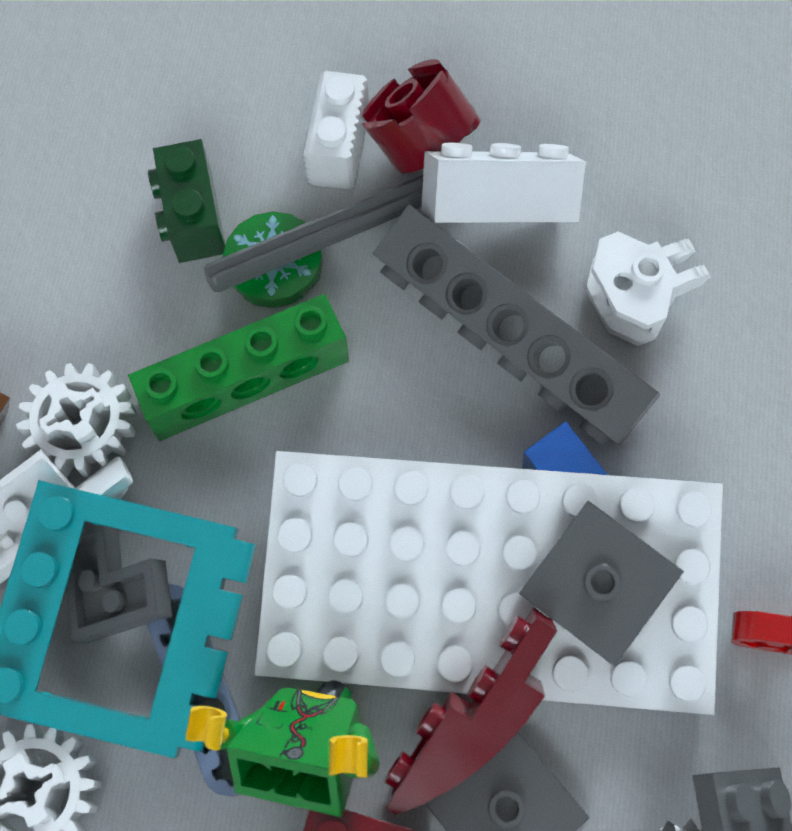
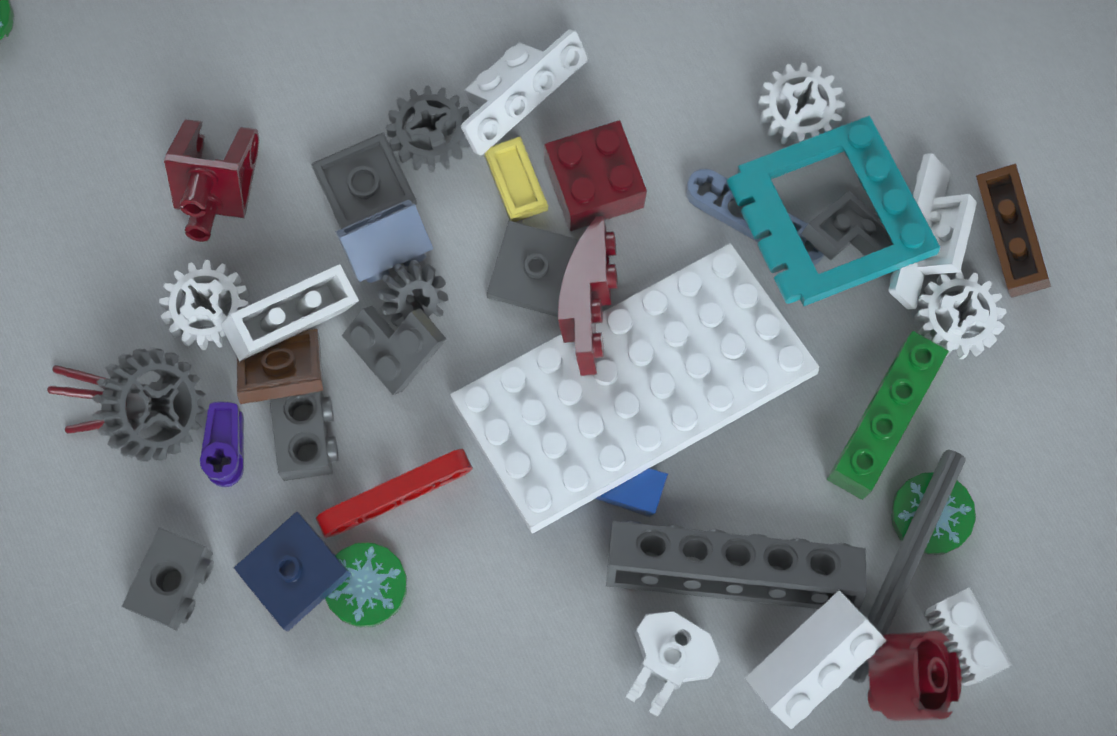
camera: 140 degrees right, 5 degrees up
dark green brick [148,139,225,263] -> none
green torso [185,680,379,817] -> none
dark grey plate [518,500,684,666] -> none

